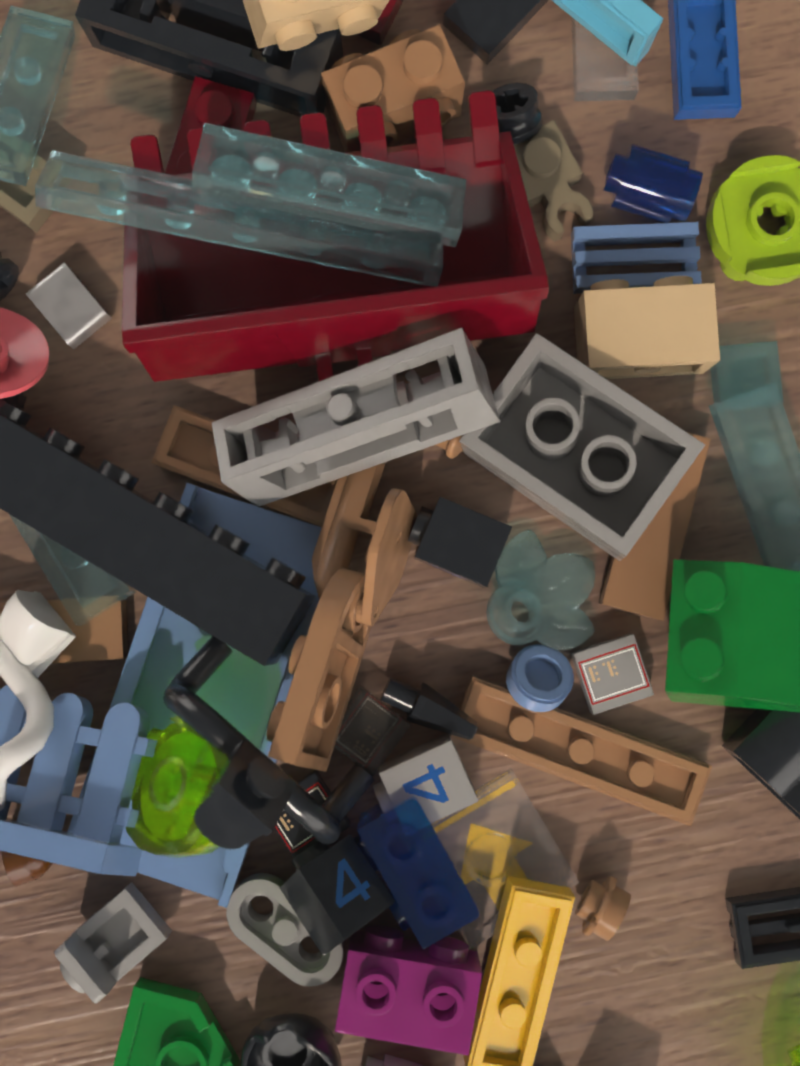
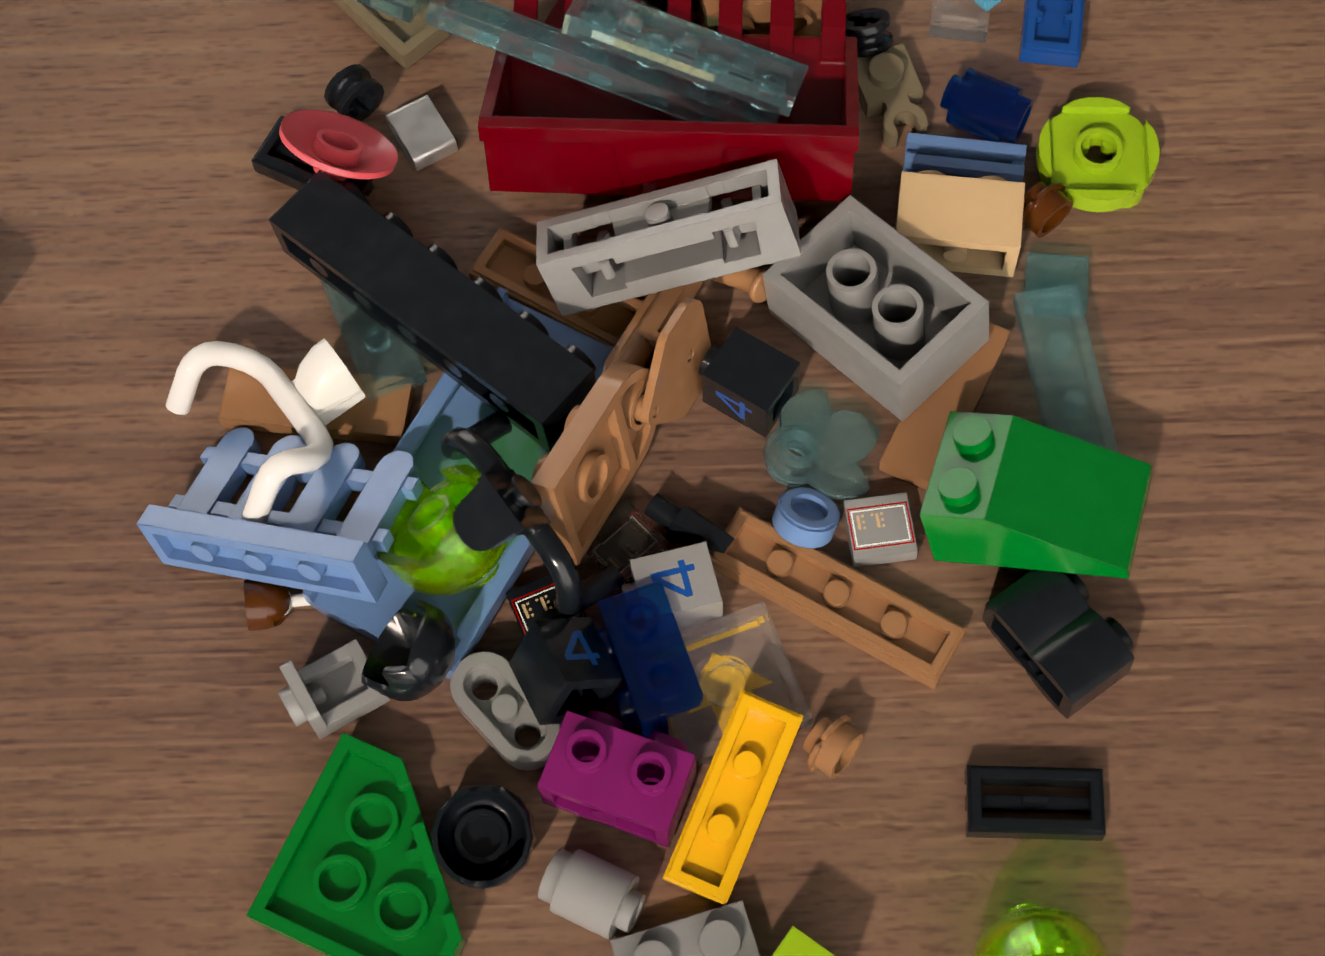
camera: 10 degrees right, 20 degrees down
none -> black hair [361,600,457,701]
none -> reddish brown plate [1022,182,1073,238]

